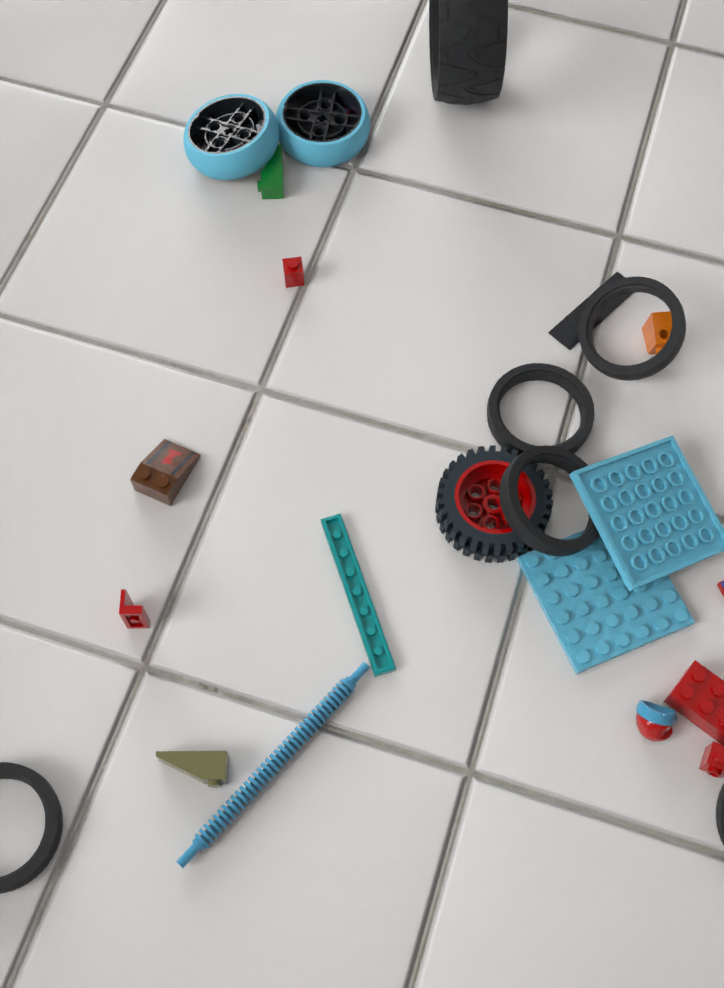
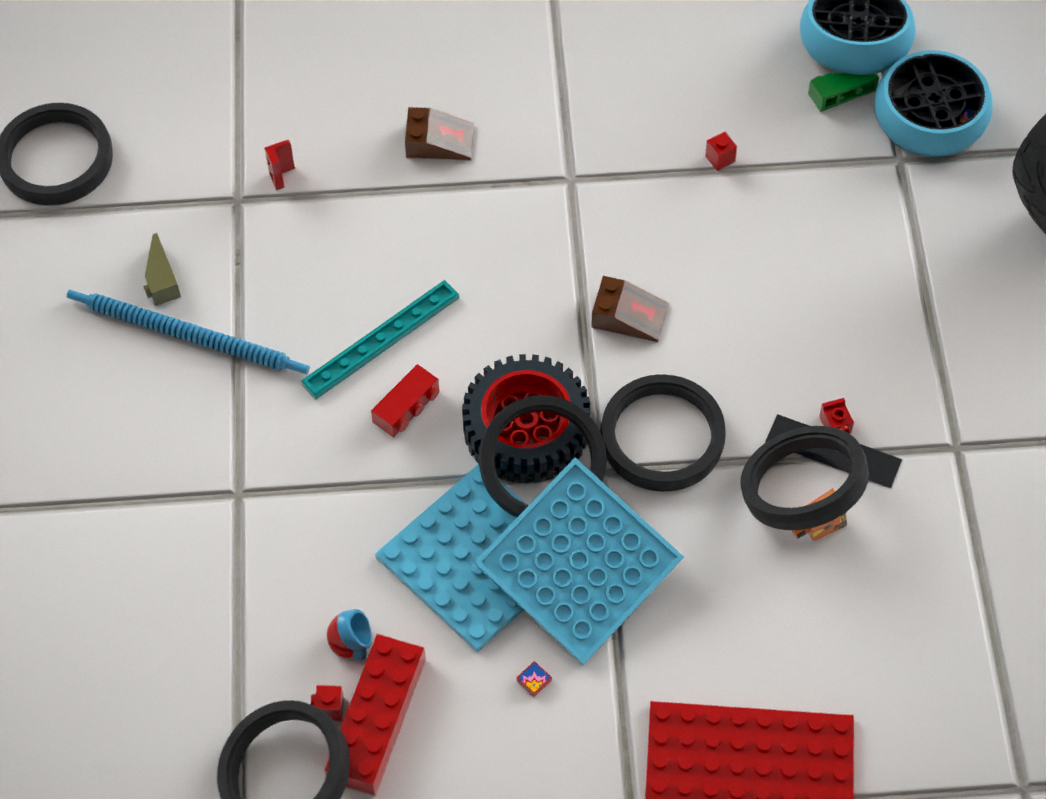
camera: 70 degrees right, 5 degrees down
none -> red brick [371,364,440,438]
none -> reddish brown slope [591,276,669,342]
none -> red brick [819,398,854,434]

